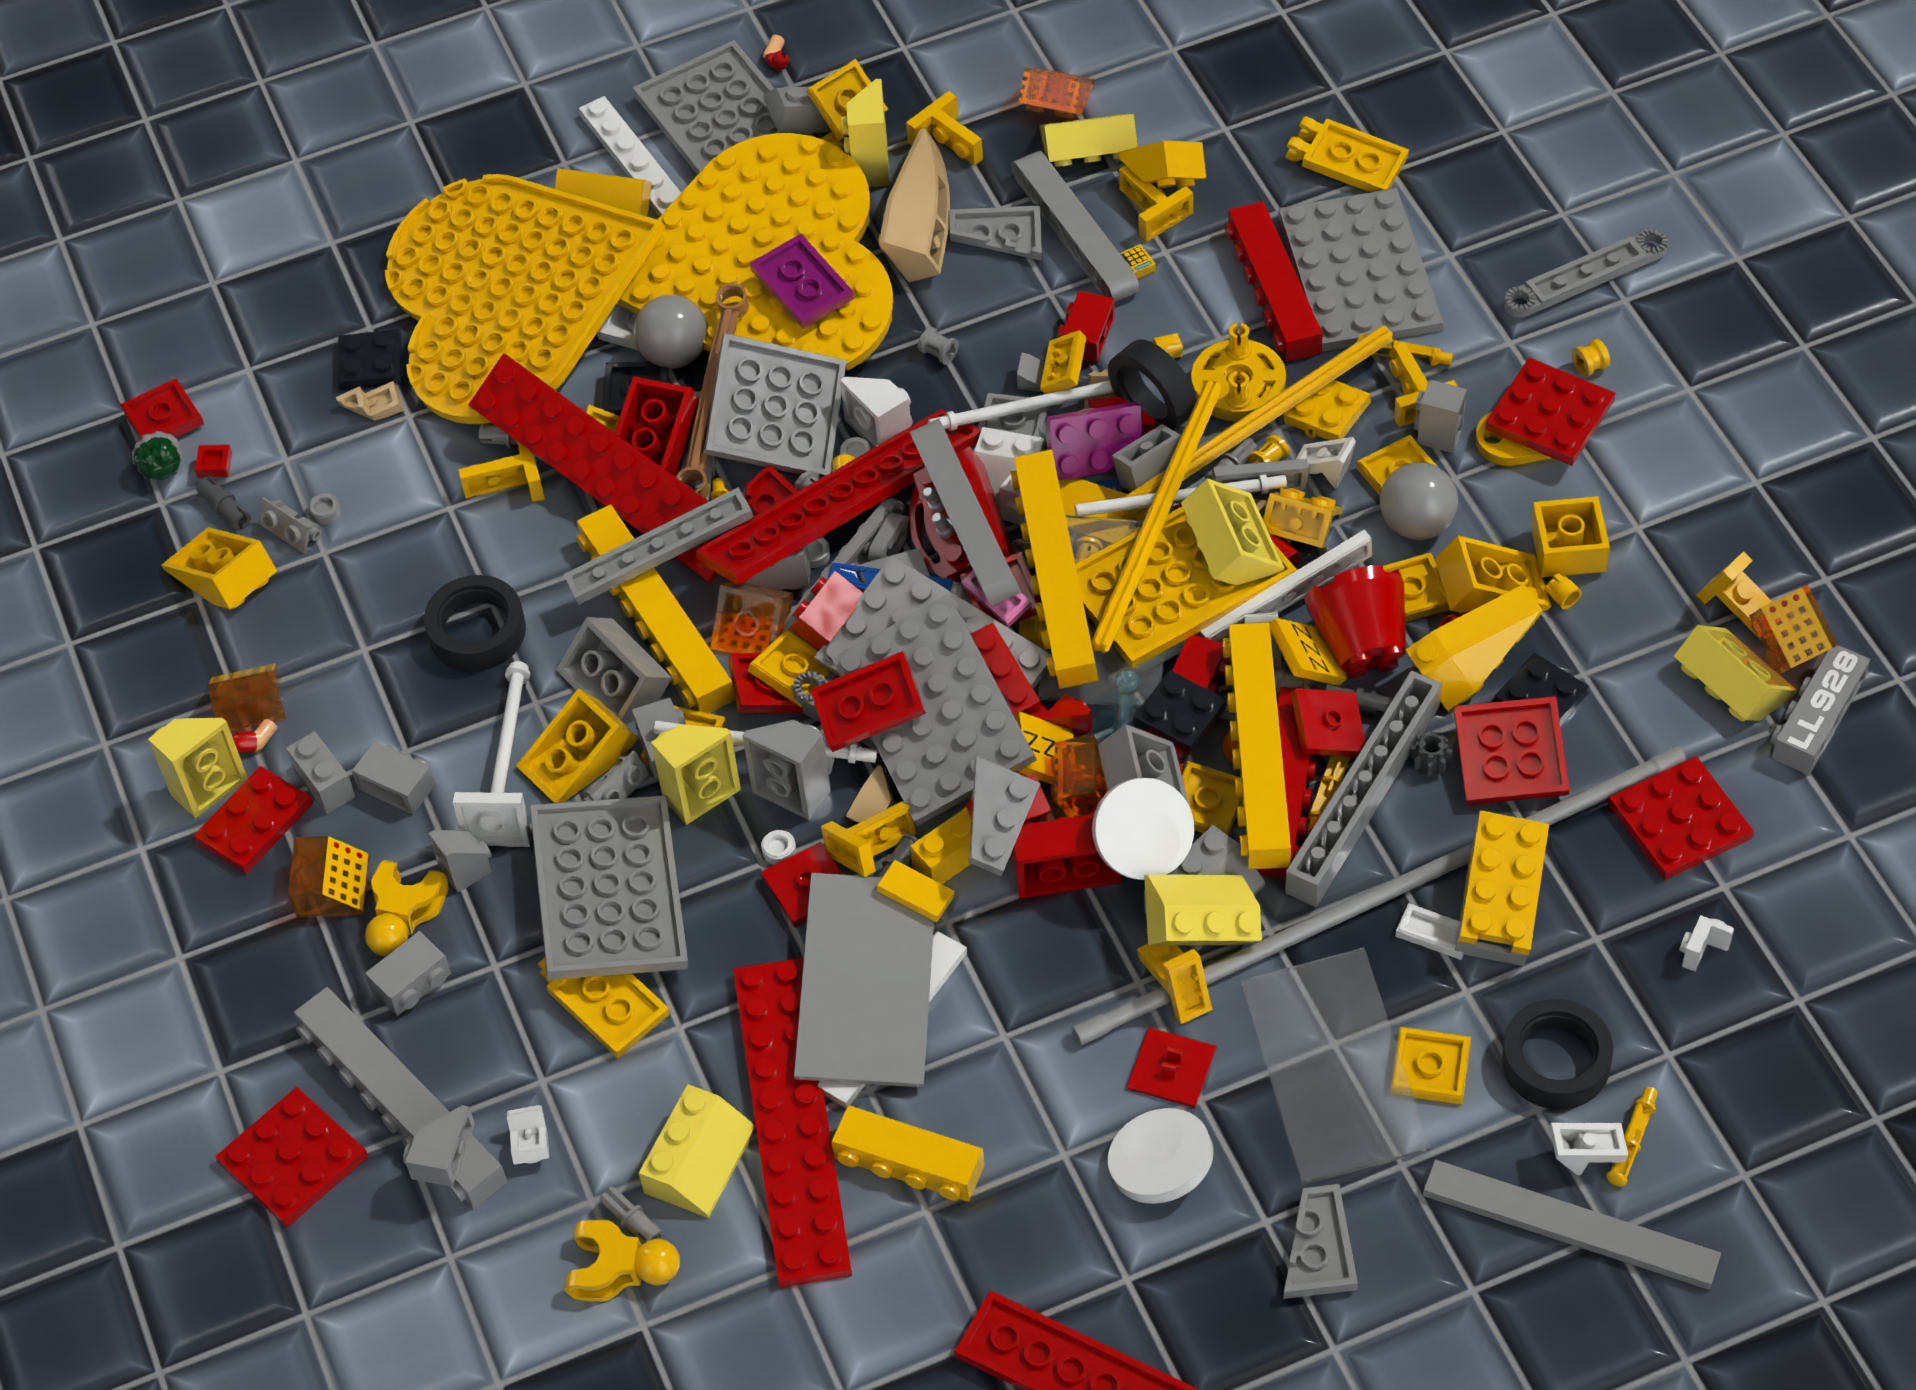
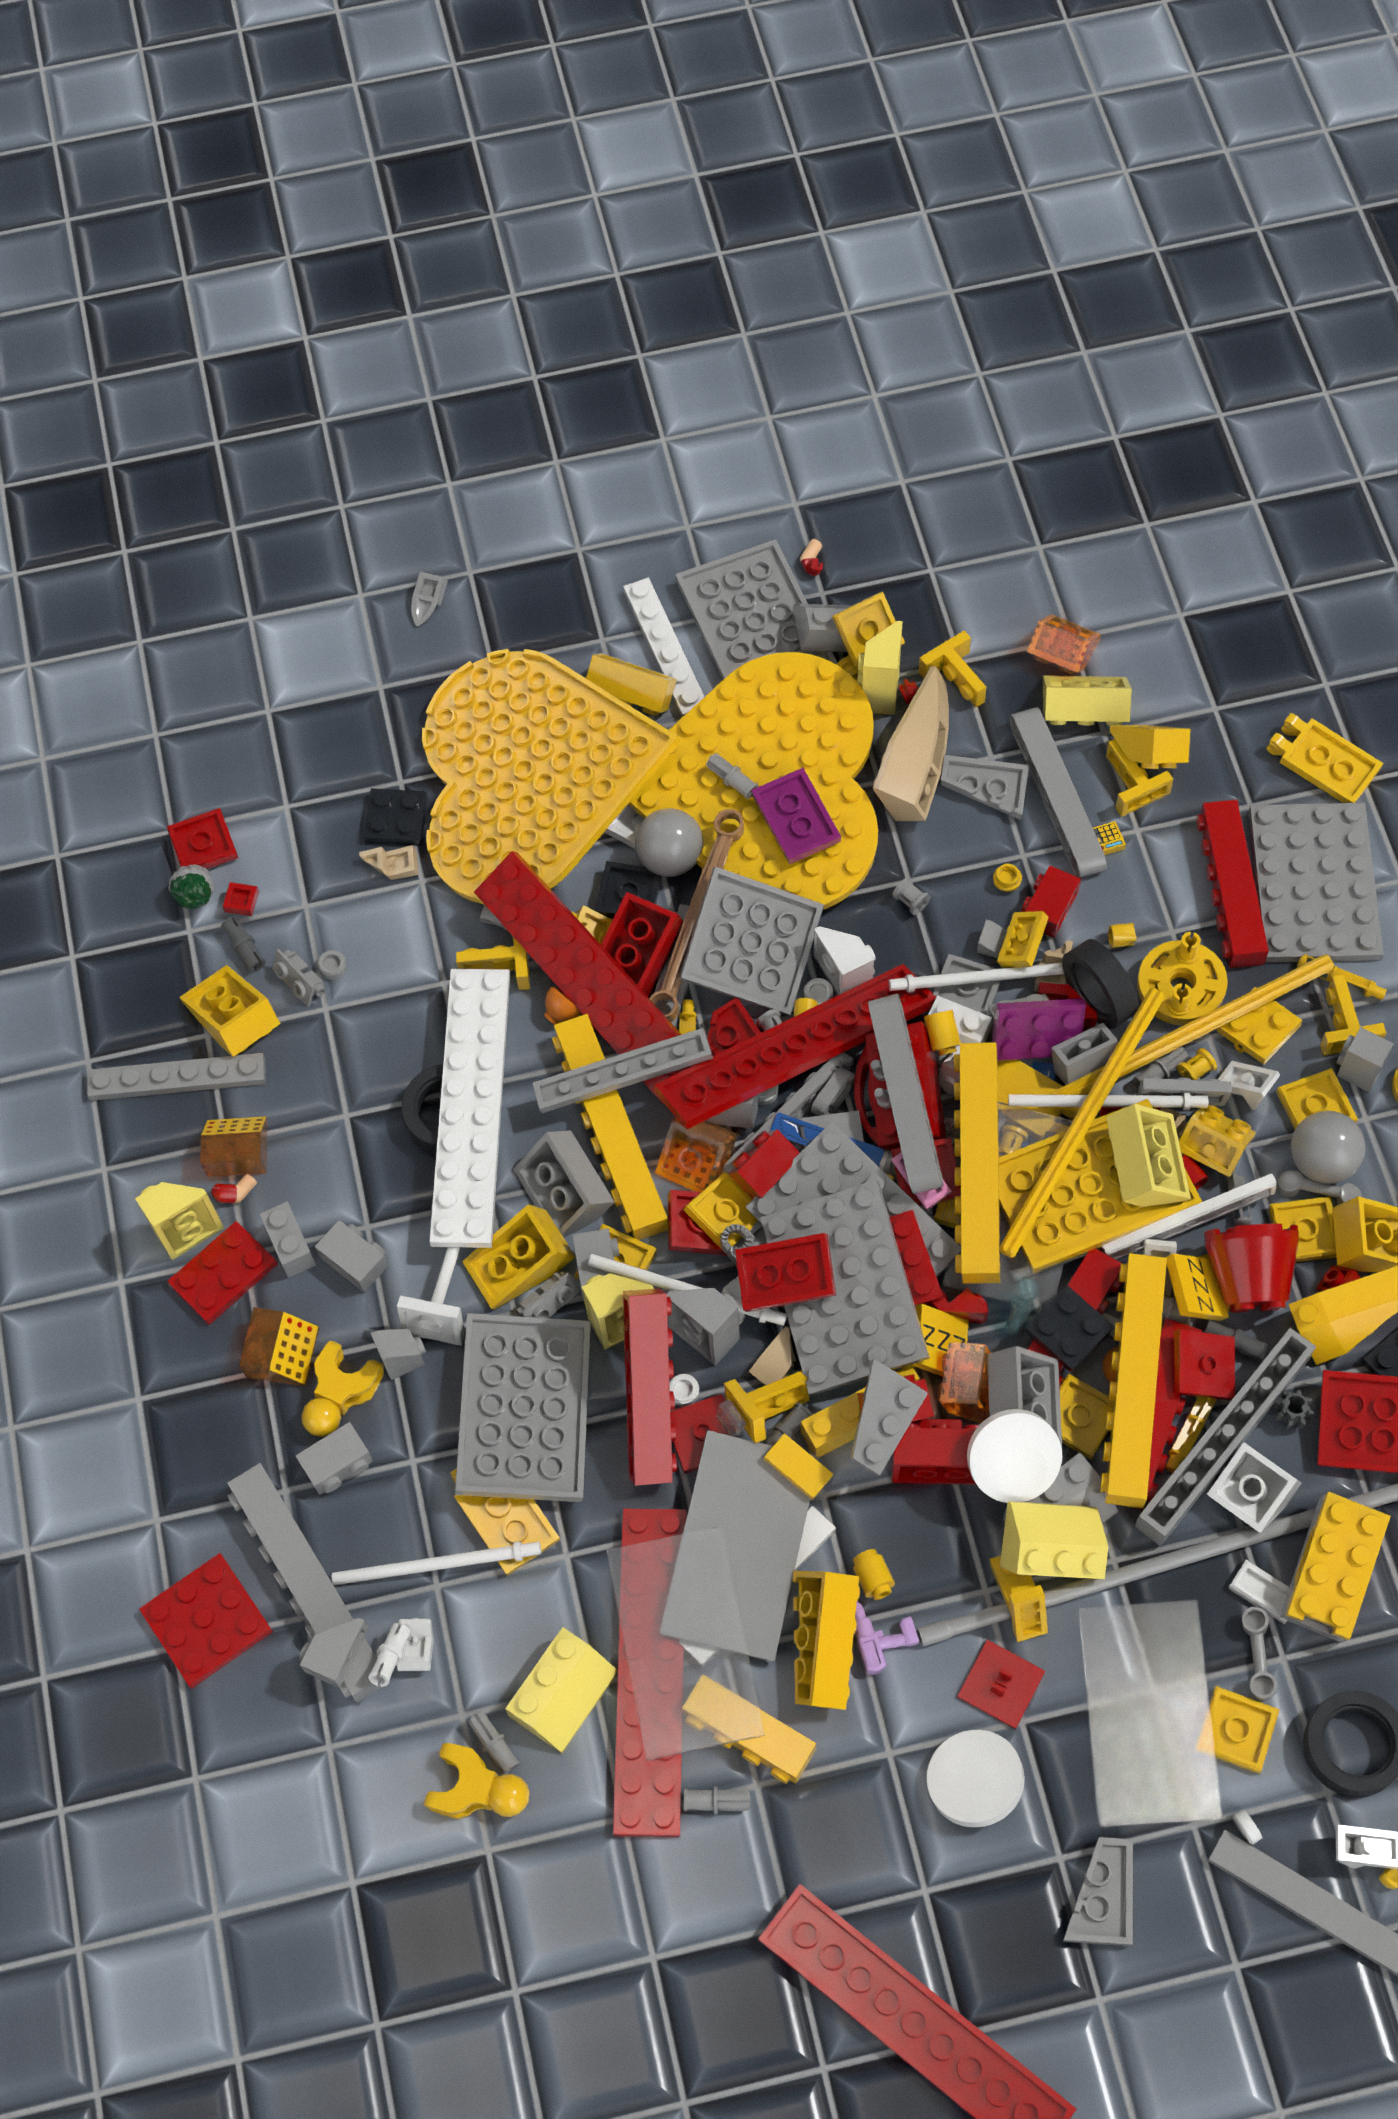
camera: 10 degrees right, 10 degrees up
none -> light grey plate [87,1053,266,1101]
none -> white bar [332,1541,542,1585]
none -> white pin [368,1623,411,1687]
none -> light grey plate [411,572,448,627]
none -> white plate [430,969,510,1248]
none -> orange brick [544,986,582,1025]
none -> clear piece [607,1526,765,1761]
none -> brick [623,1288,677,1486]
none -> light grey axle [684,1787,750,1814]
none -> light grey axle [706,753,759,800]
none -> clear tile [716,1399,746,1438]
none -> yellow wedge [793,1570,860,1710]
none -> yellow brick [853,1549,895,1600]
none -> lavender piece [855,1601,919,1675]
none -> red plate [898,678,918,705]
none -> yellow brick [924,1009,961,1056]
none -> yellow plate [993,864,1022,892]
none -> white slope [1207,1442,1302,1533]
none -> white tile [1233,1809,1263,1845]
none -> light grey bar [1242,1607,1277,1700]
none -> light grey bar [1276,1170,1362,1205]

